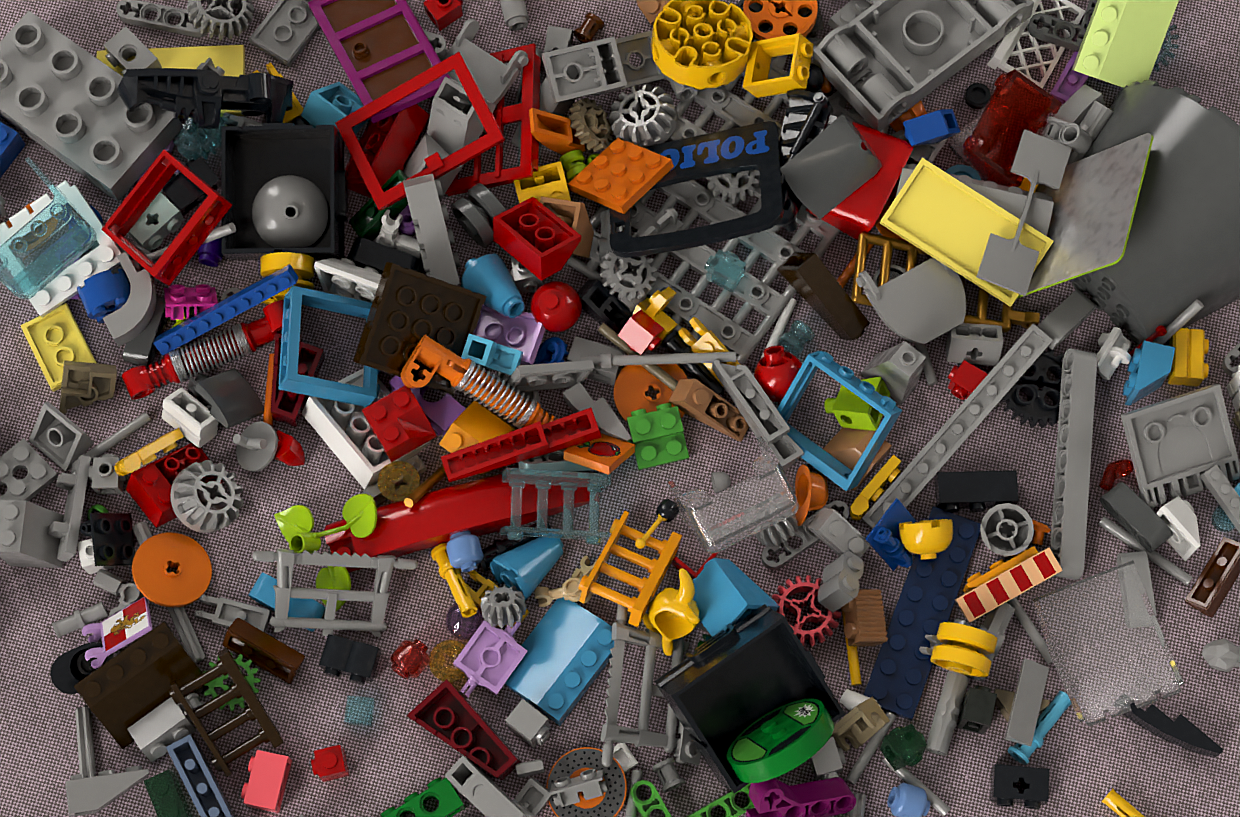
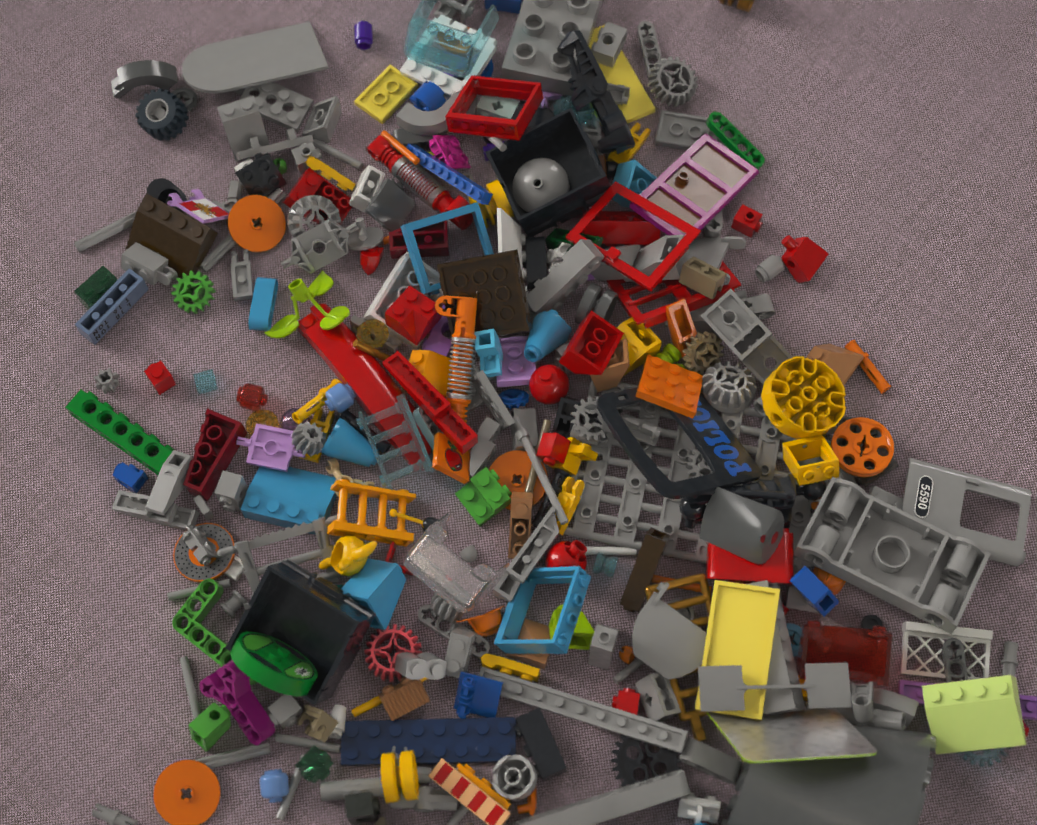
camera: 65 degrees right, 5 degrees down
light grey pin [52,601,108,638] -> none
dark tan slope [59,360,117,414] -> none
light grey slope [65,766,149,817] -> none
dark brown fence [169,647,284,777] -> none
reddish brown slope [222,618,305,685] -> none
coral brick [241,750,292,813] -> none
light grey piece [252,549,418,637] -> none
black brick [319,634,382,684] -> none
reddish brown bush [573,13,605,43] -> none
clear light blue brick [704,249,746,293] -> none
yellow cylinder [899,519,953,559] -> none
none -> light grey plate [281,218,359,273]
none -> orange bar [380,130,420,165]
none -> dark tan hinge [679,256,727,299]

